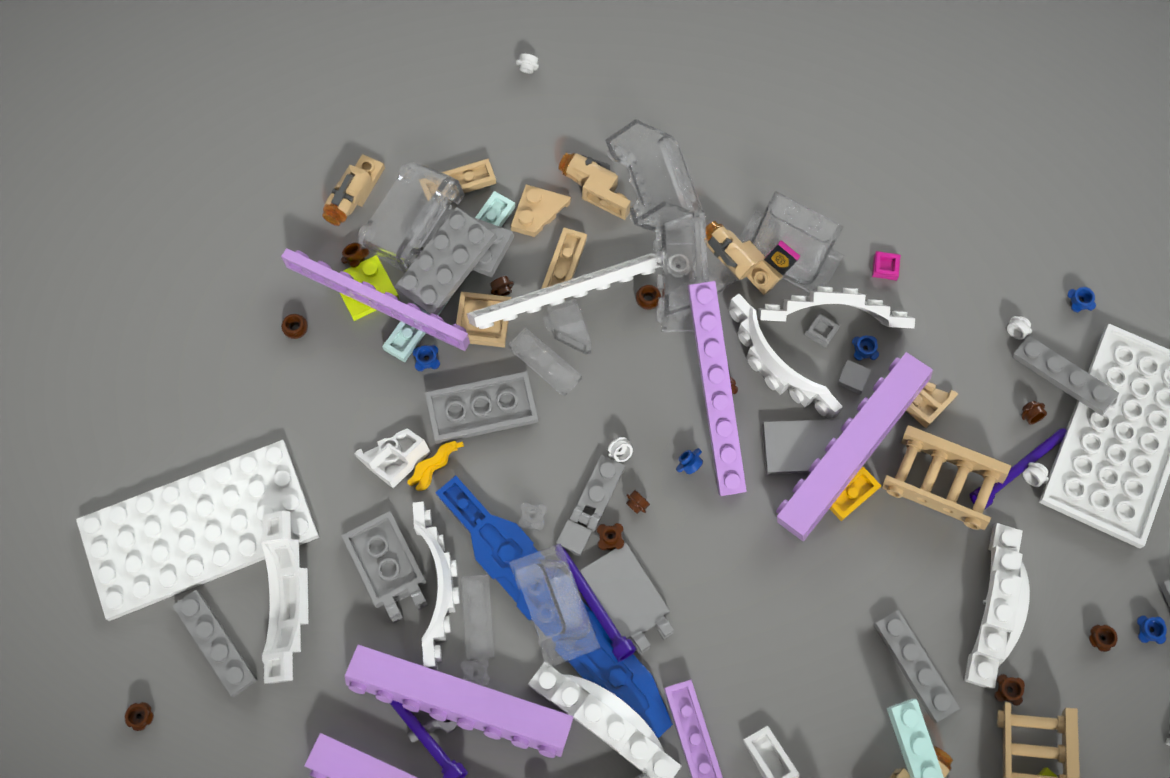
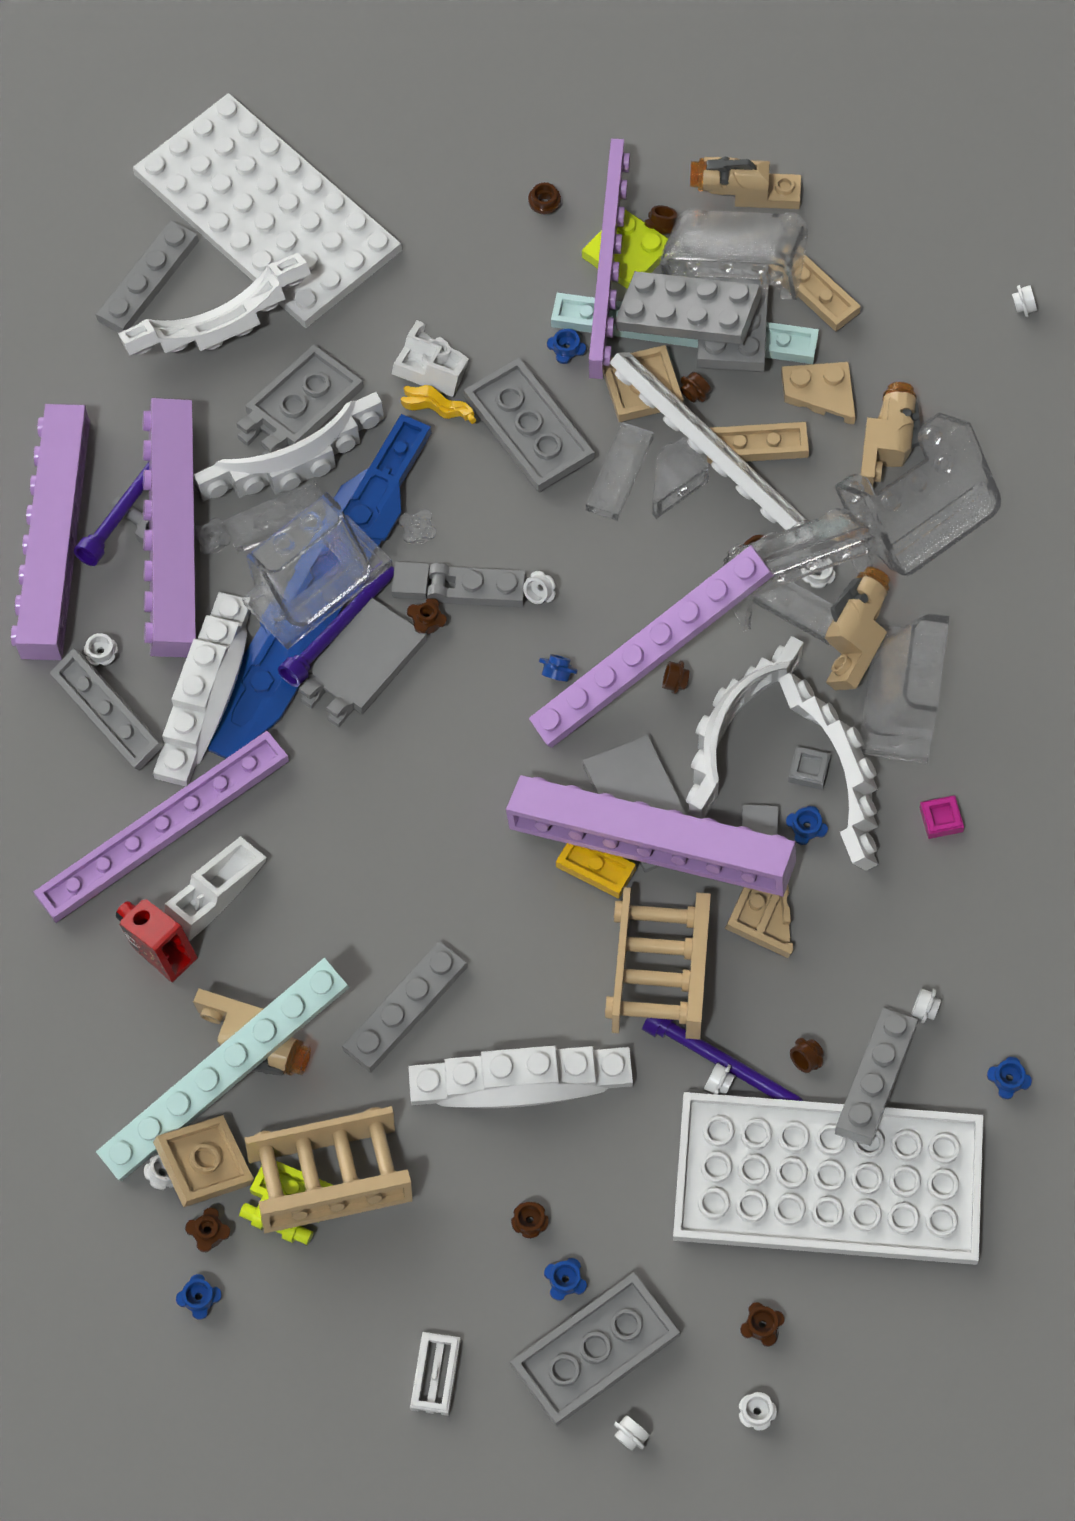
camera: 75 degrees right, 5 degrees down
reddish brown plate [125,702,154,731] -> none
reddish brown plate [626,490,650,514] -> none
tile [764,240,800,275] -> none
reddish brown plate [995,674,1025,706] -> none

